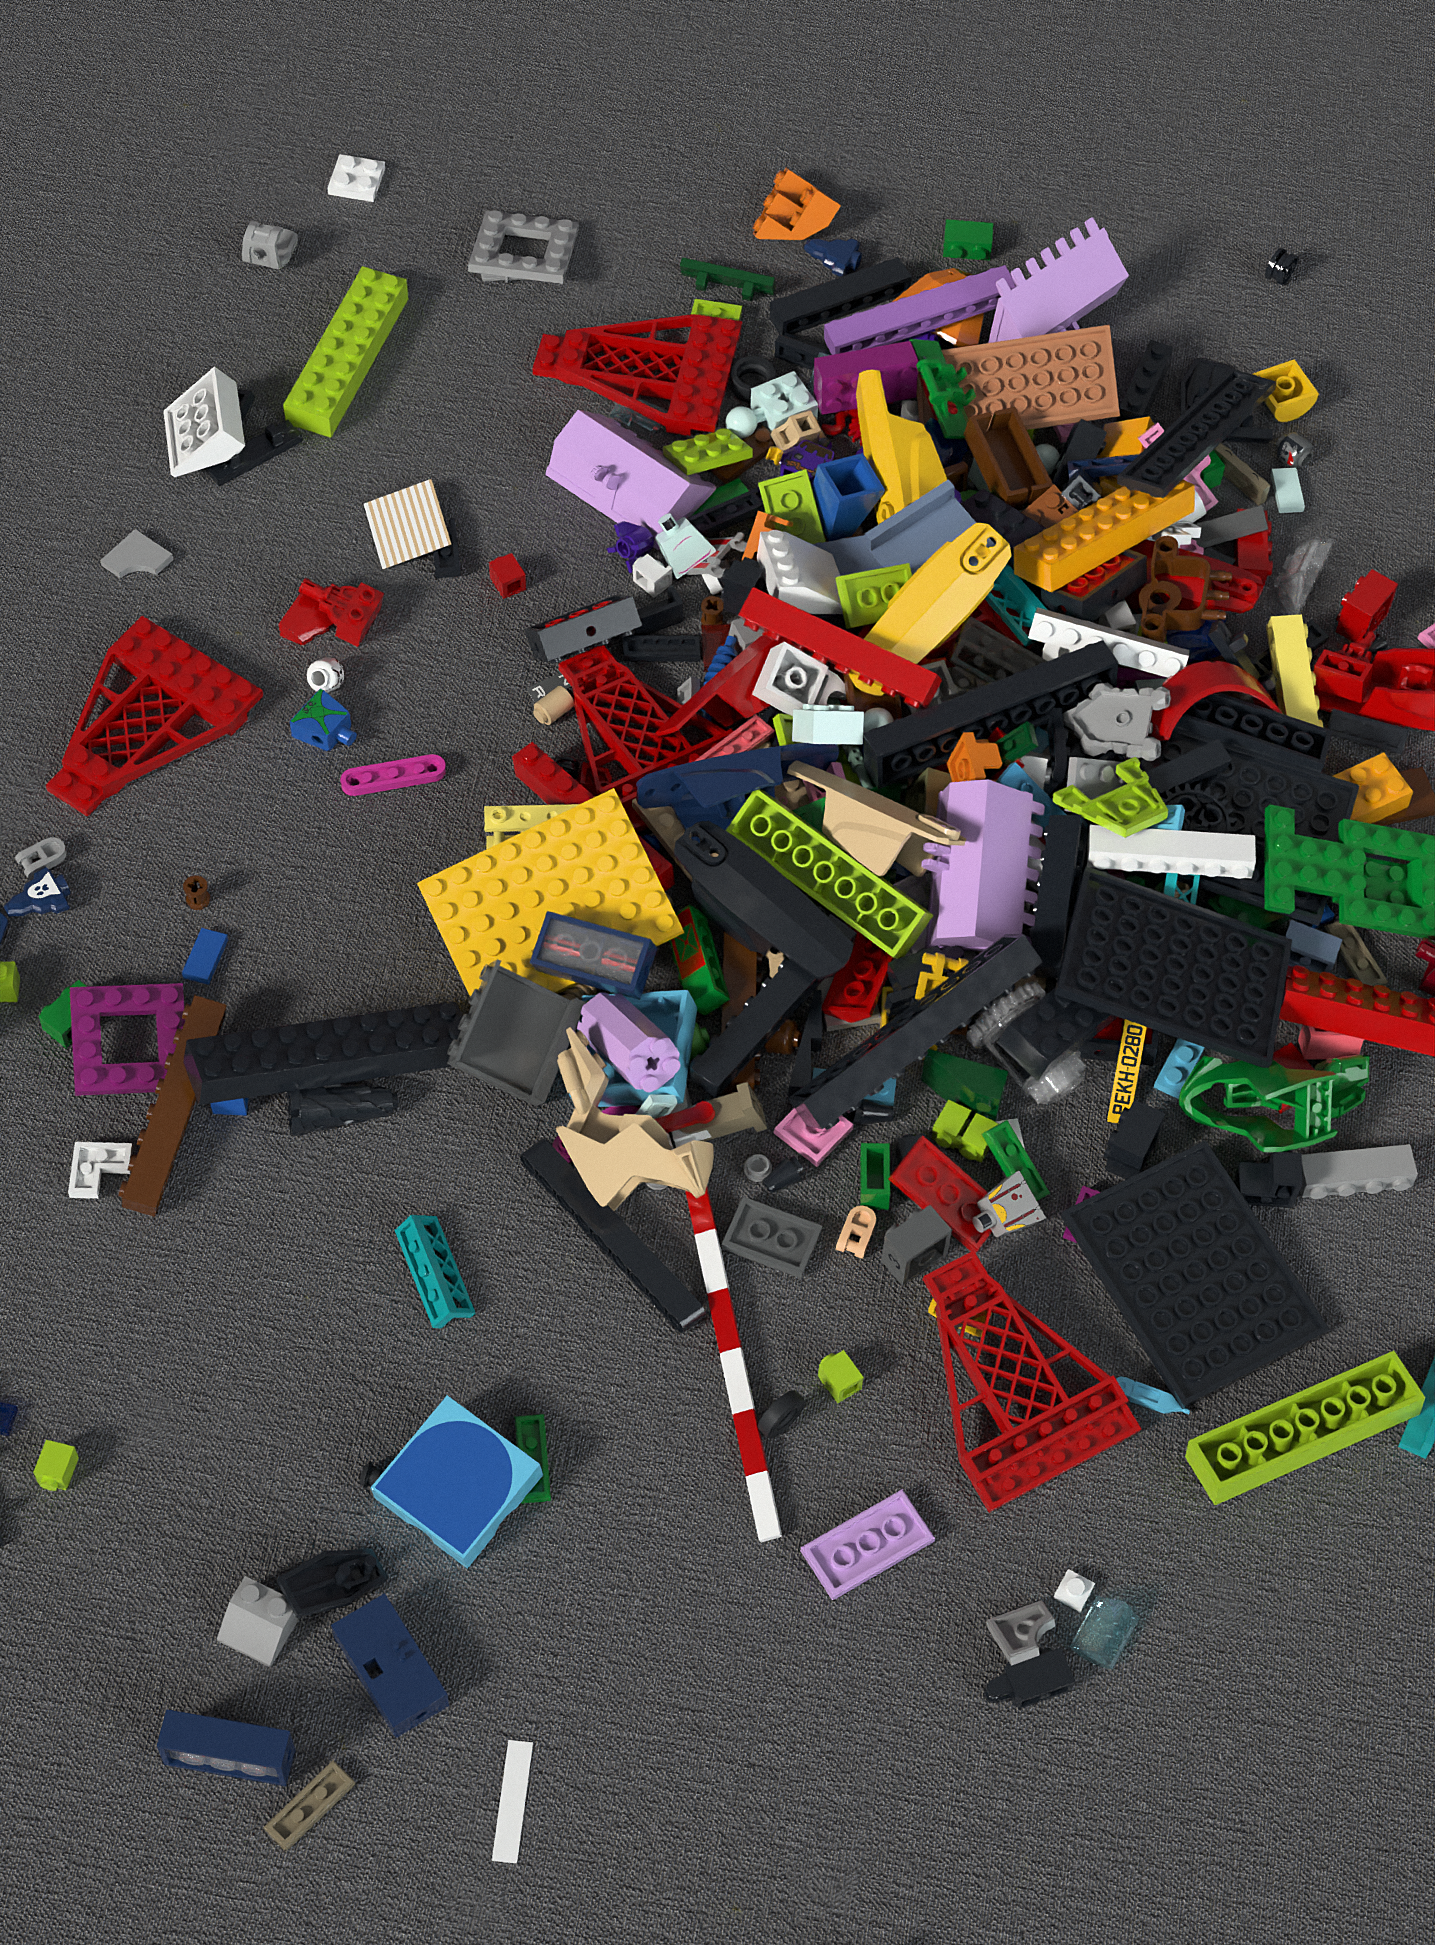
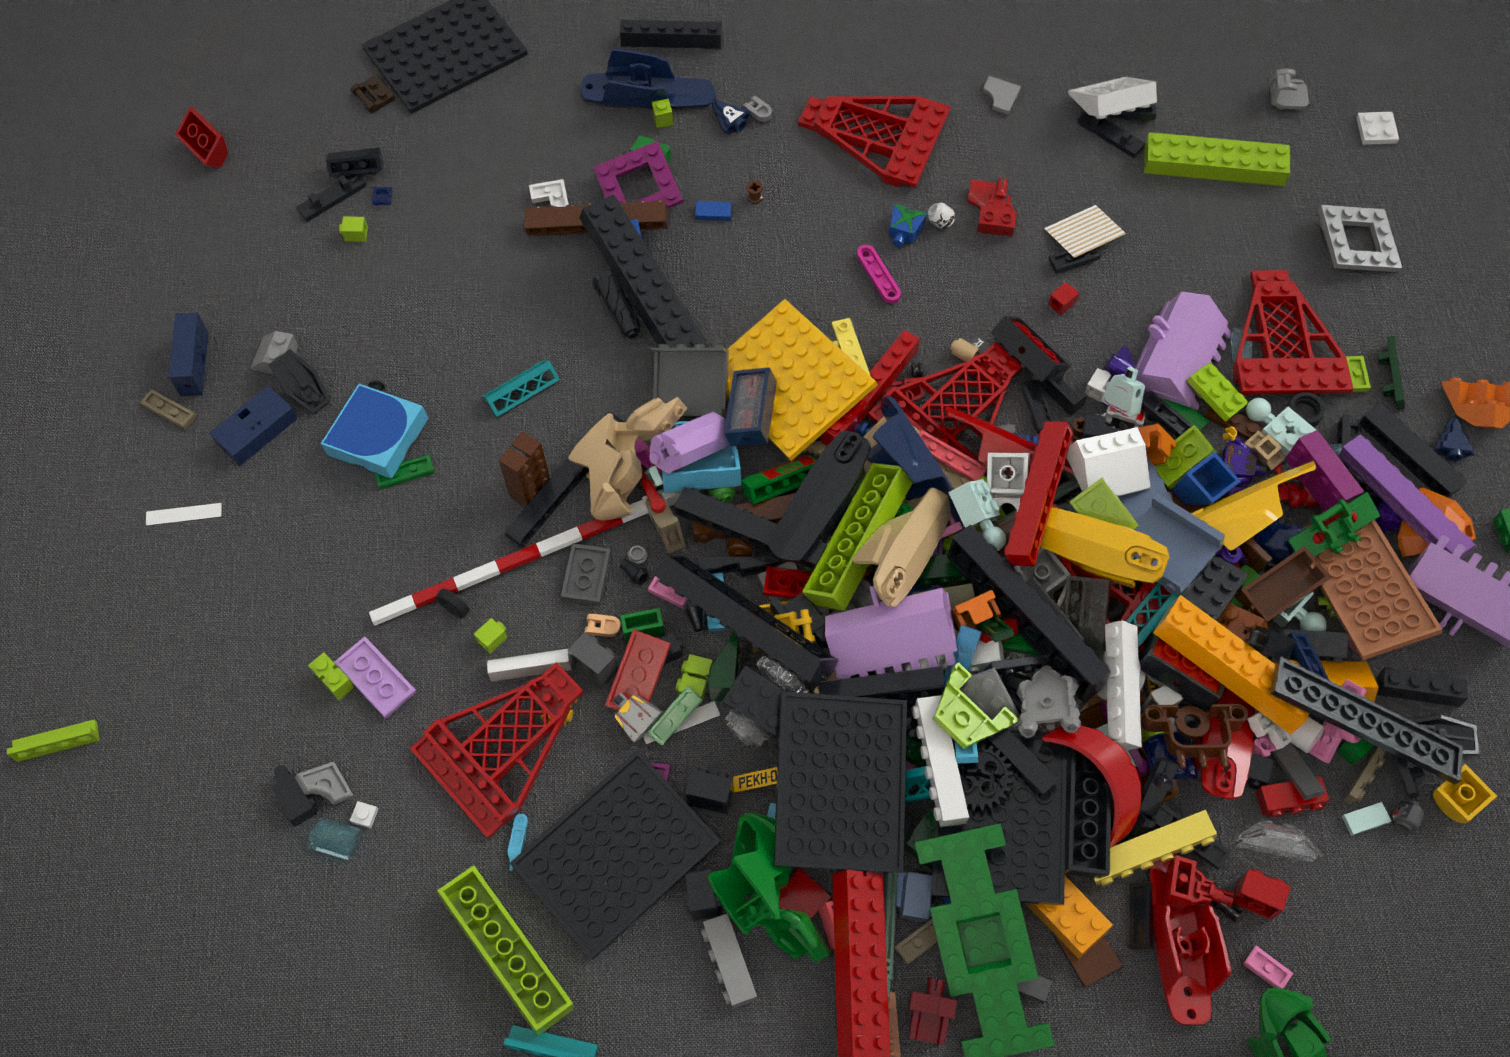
camera: 80 degrees right, 5 degrees up
none -> lime piece [308,652,355,701]
none -> white brick [487,649,571,682]
none -> reddish brown piece [498,432,550,506]

